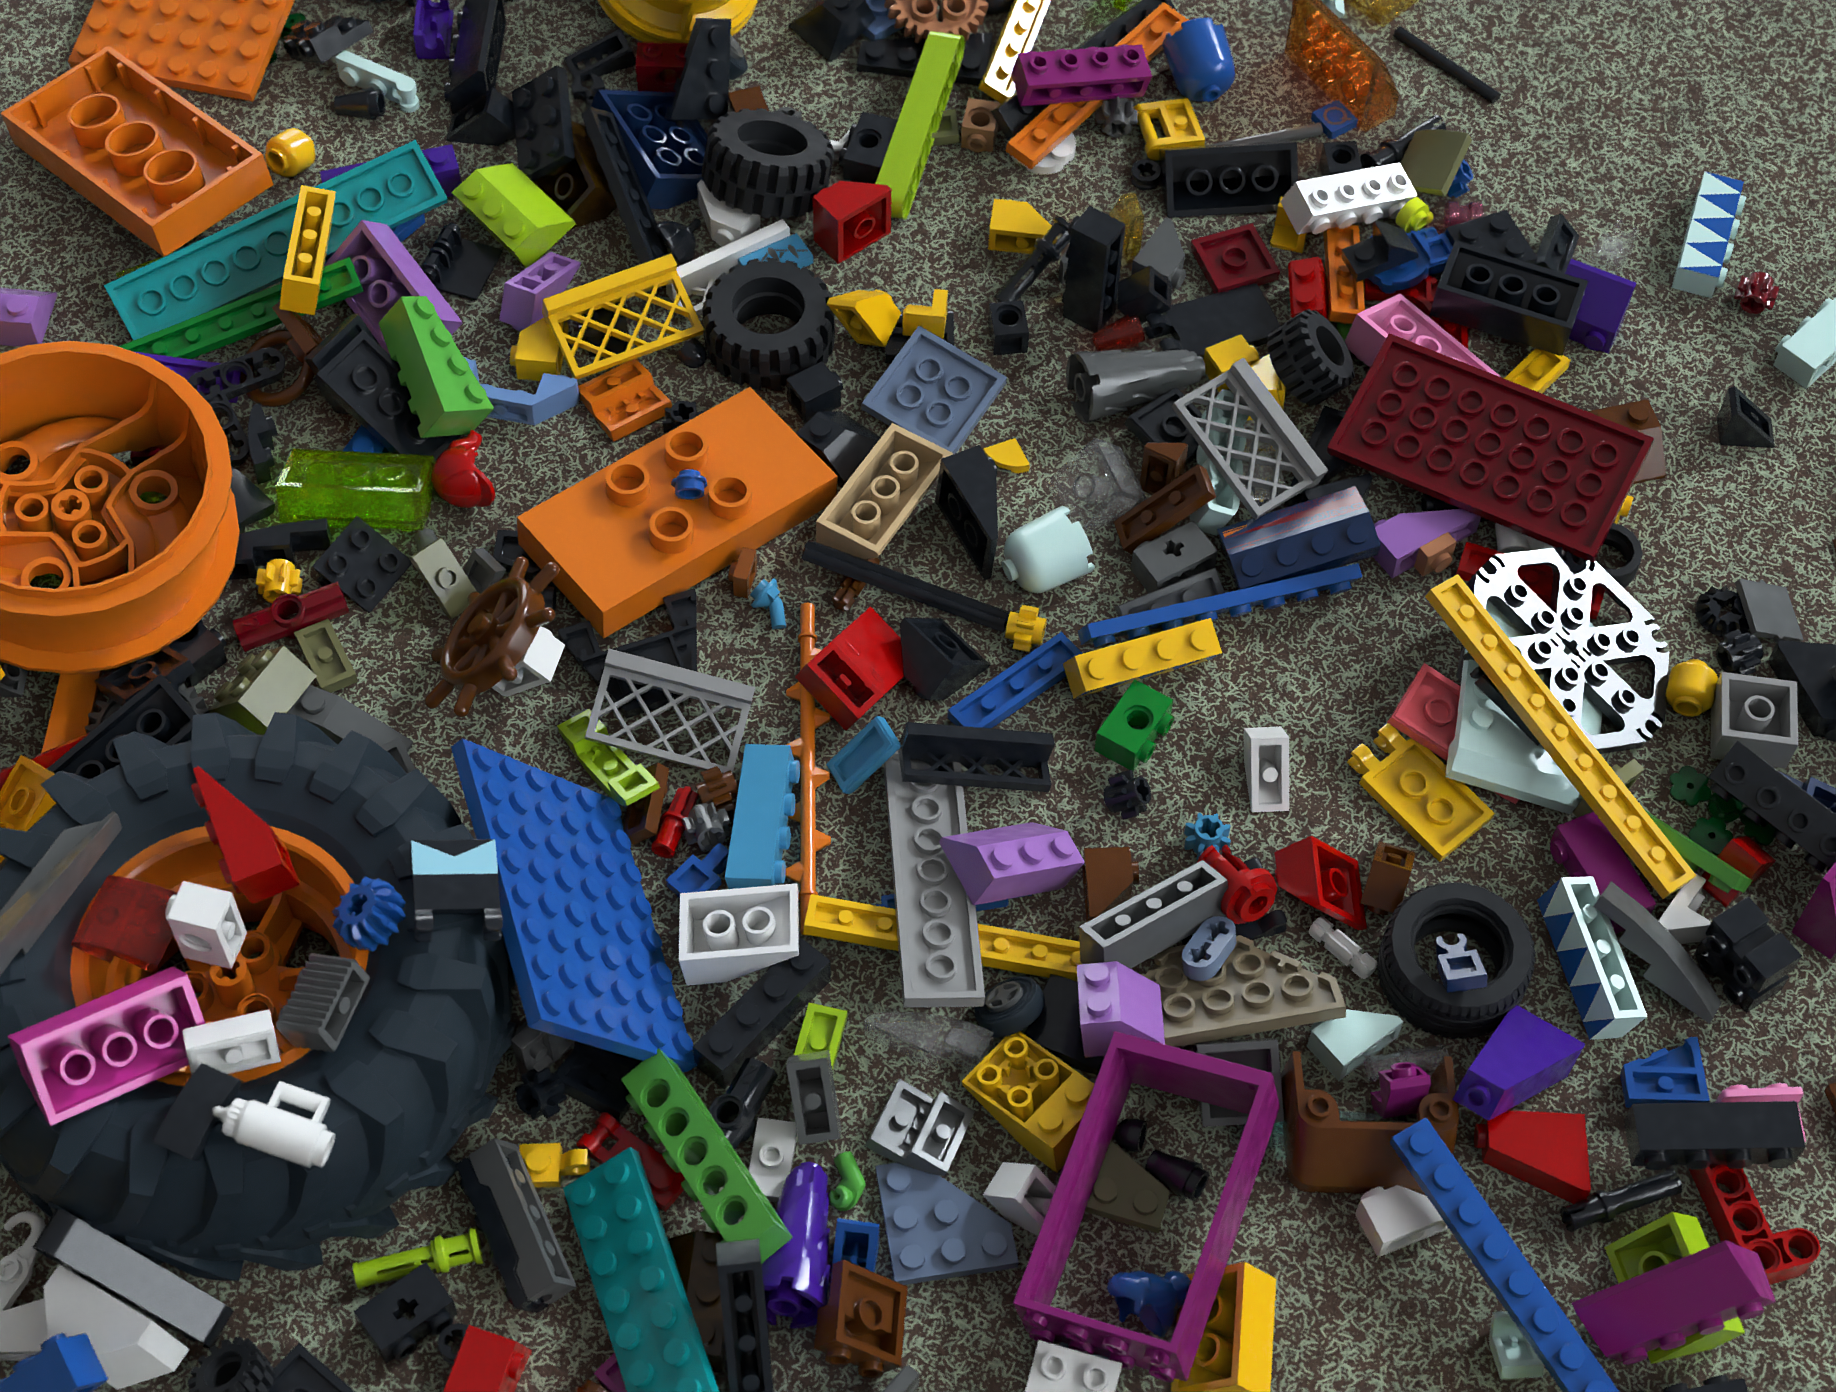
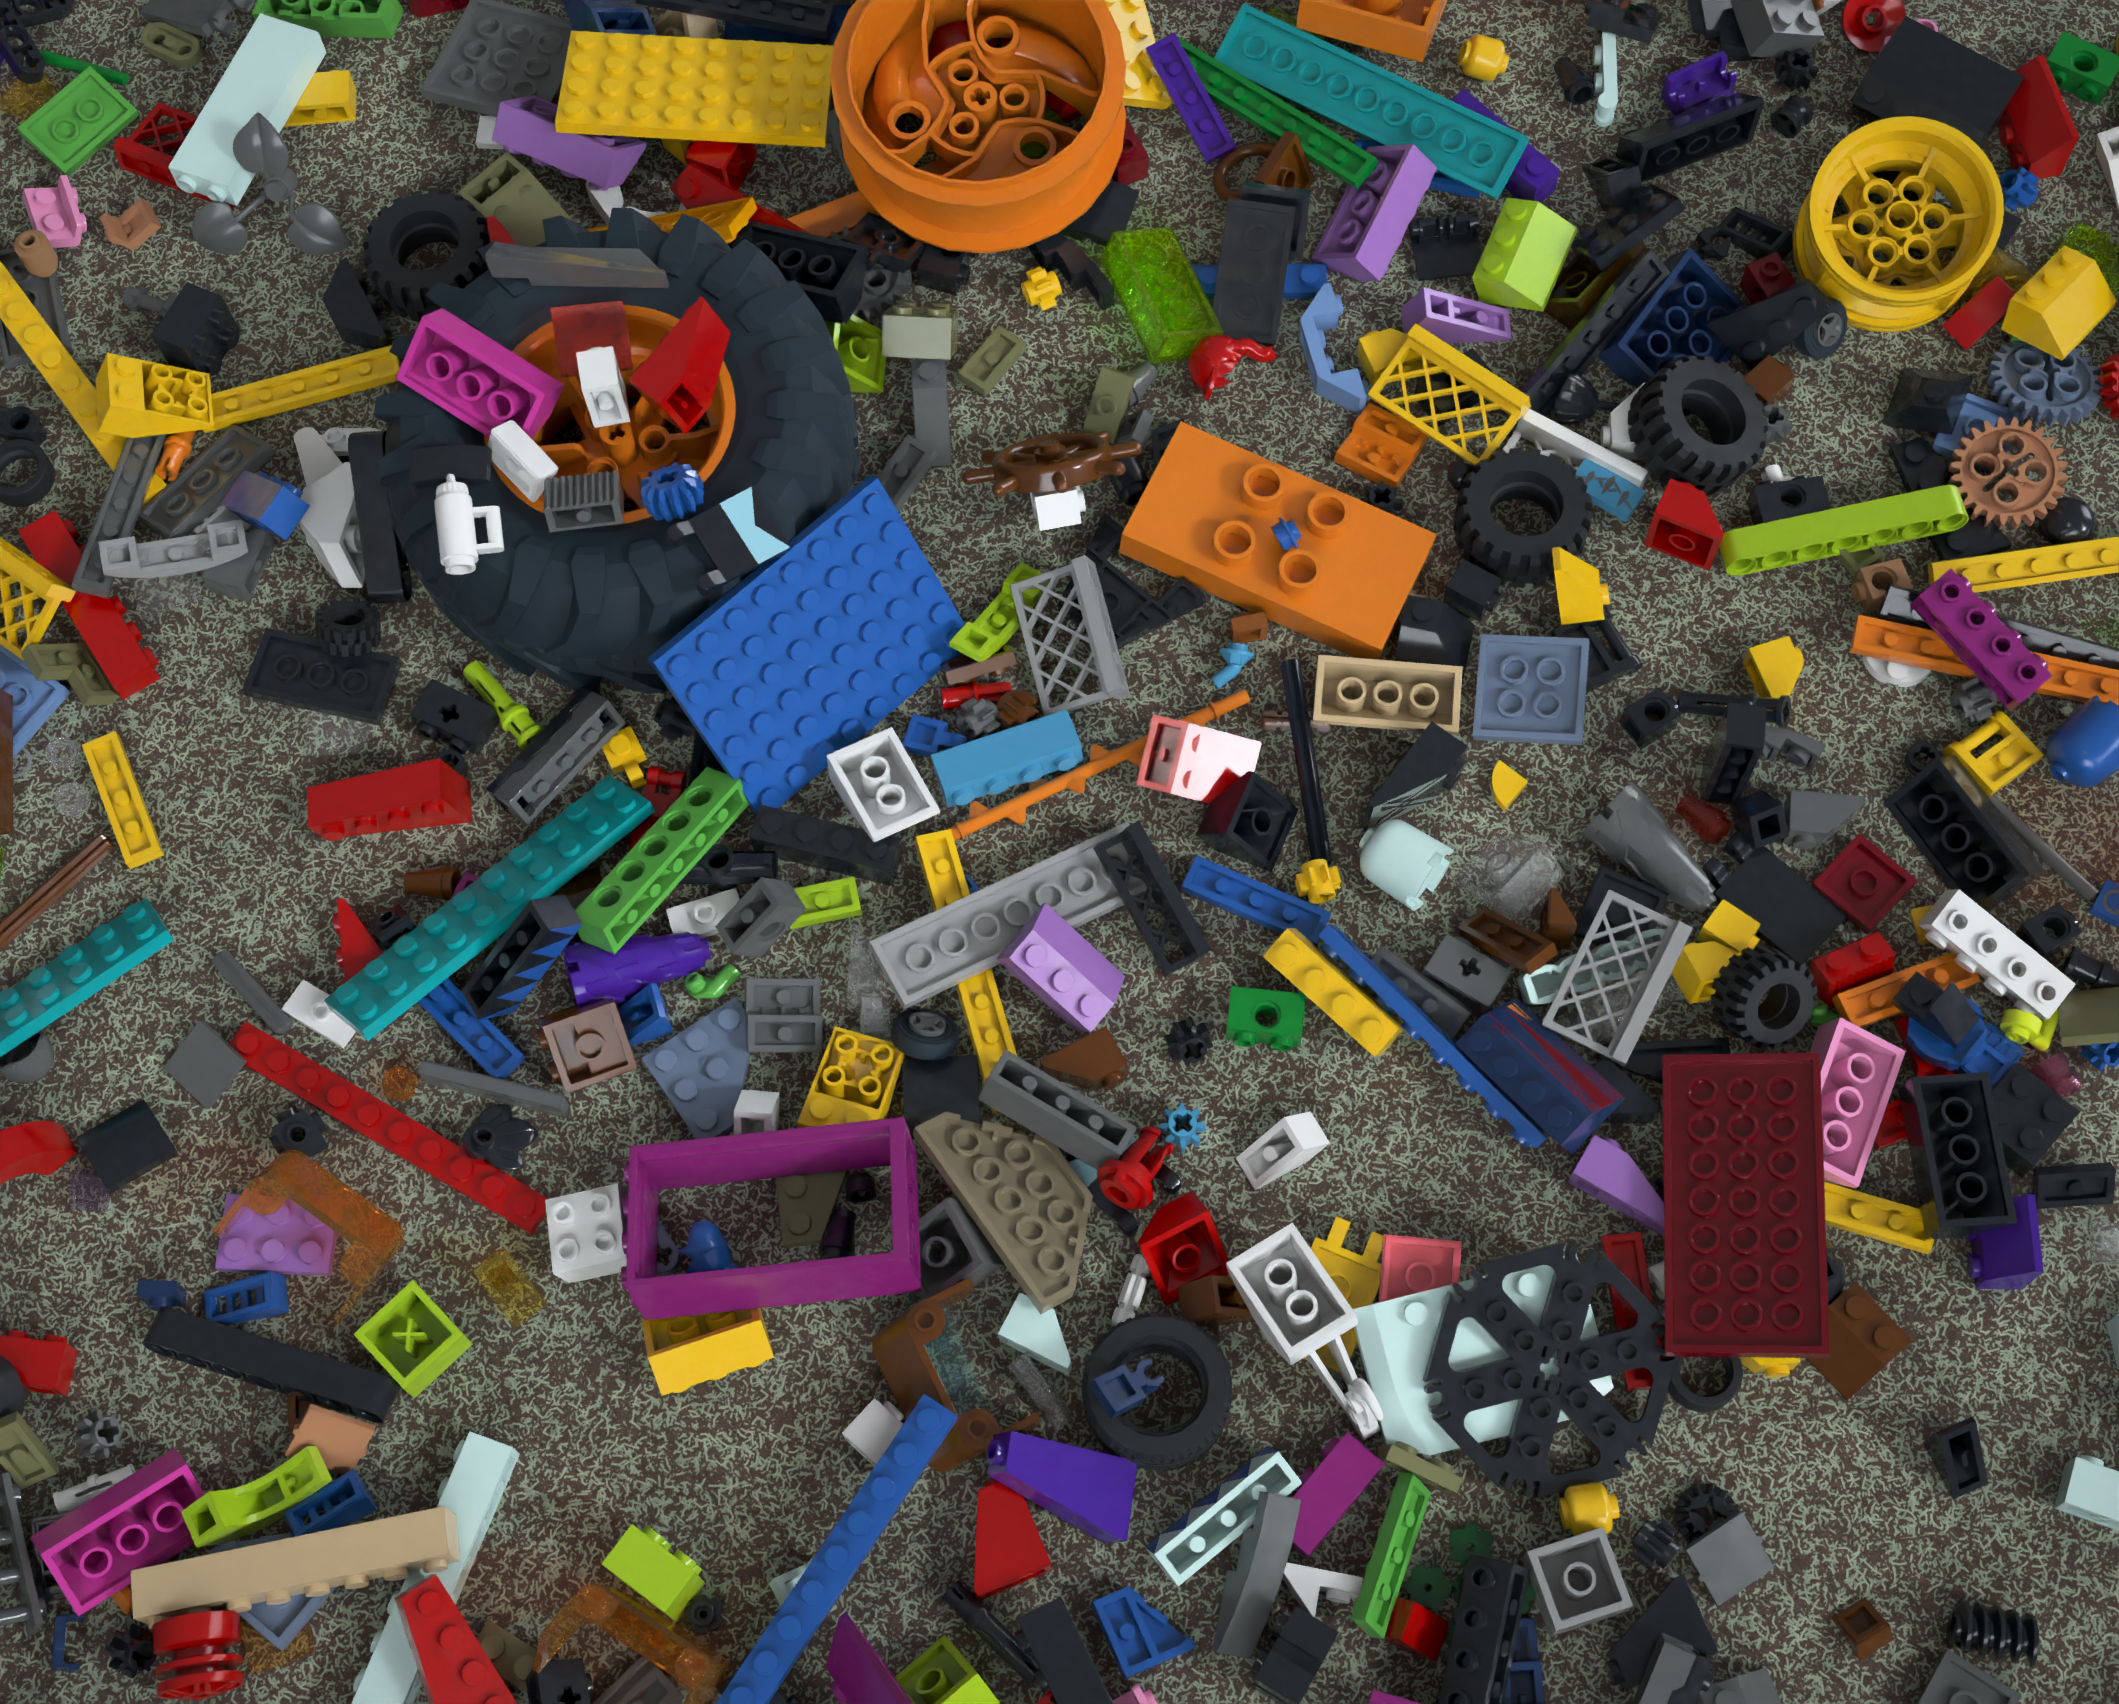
camera: 70 degrees right, 10 degrees up
black beam [188,347,285,467] -> none
dark red piece [233,581,350,652] -> none
black slope [248,403,278,485] -> none
yellow brick [279,185,336,315] -> none
black hinge [312,516,412,613] -> none
bright green wedge [378,296,494,438] -> none
dark azure tile [826,716,902,794] -> none
yellow panel [902,289,948,339] -> none
medium lavender slope [1077,961,1165,1057] -> none
clear yellow wing [1109,192,1144,263] -> none
sand blue beam [1182,916,1236,981] -> none
magenta slope [1370,1062,1431,1119] -> none
nougat plate [1414,532,1457,576] -> none
yellow plate [1425,574,1697,899] -> none
none -> white slope [1226,1223,1383,1440]

